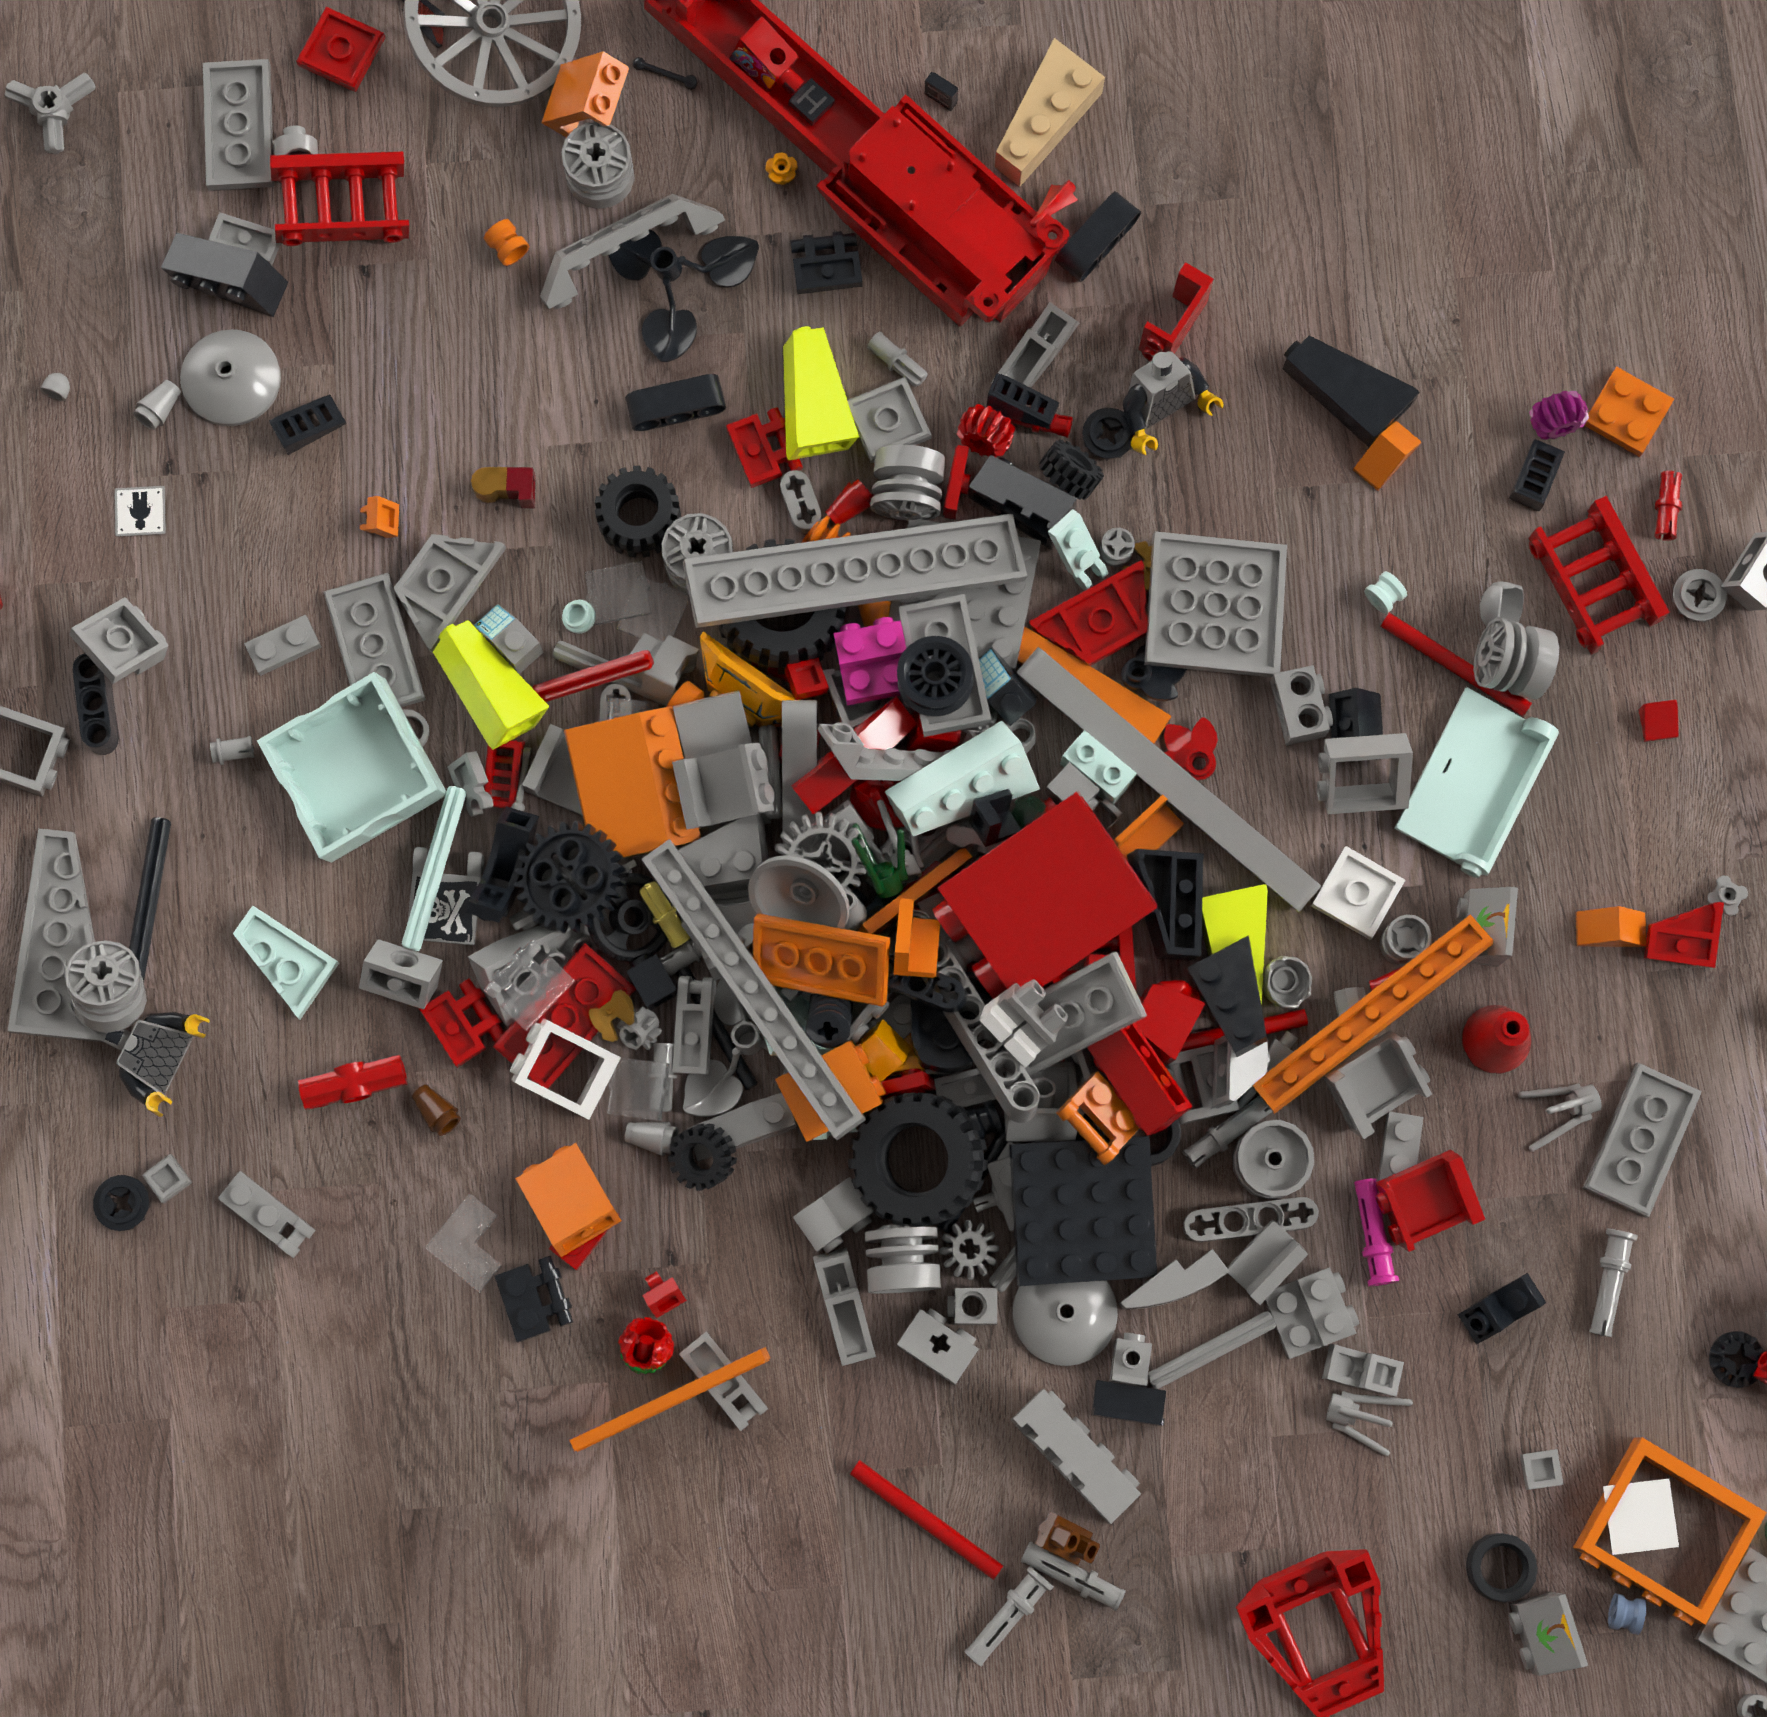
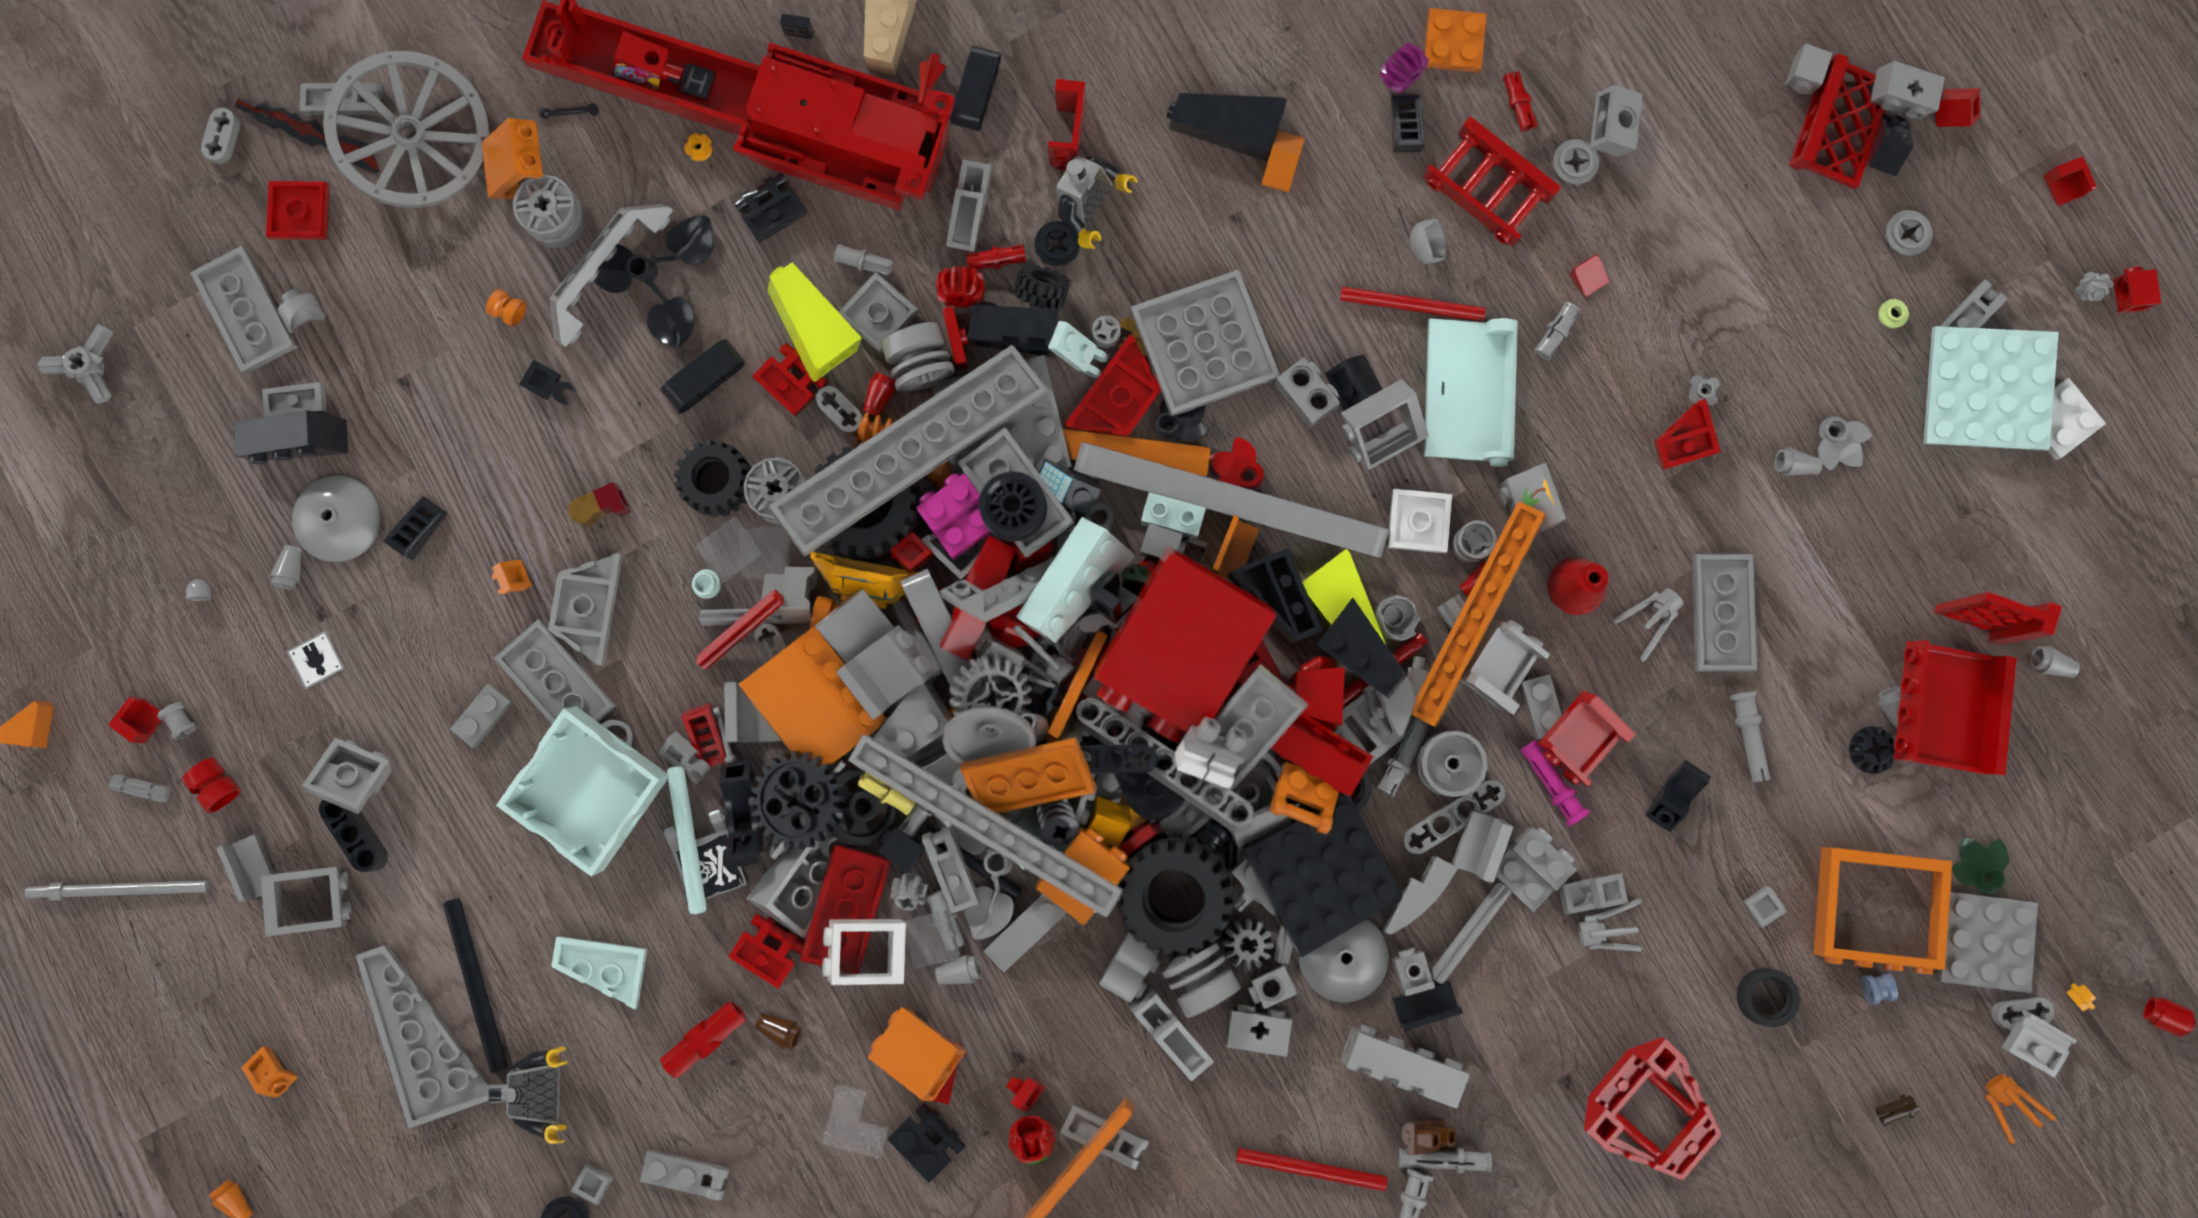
camera: 20 degrees left, 5 degrees up
light grey wheel [65,940,147,1033] -> none
light grey pin [210,736,255,765] -> none
red fence [270,151,409,246] -> none
light grey brick [359,939,443,1009] -> none
neon yellow slope [433,620,549,750] -> none
light grey slope [473,604,543,674] -> none
clear plate [483,940,575,1031] -> none
pearl gold piece [589,990,635,1042] -> none
black tyre [668,1123,737,1191] -> none
dark green plant [851,823,908,898] -> none
orange panel [894,898,940,978] -> none
black slope [986,373,1059,429] -> none
light aqua wheel [1364,571,1407,614] -> none
light grey wheel [1473,618,1559,700] -> none
light grey slope [1508,1592,1588,1676] -> none
orange slope [1576,906,1646,947] -> none
white sticker [1603,1479,1679,1555] -> none
none -> black plate [519,360,576,406]
none -> light grey pin [1534,302,1581,360]

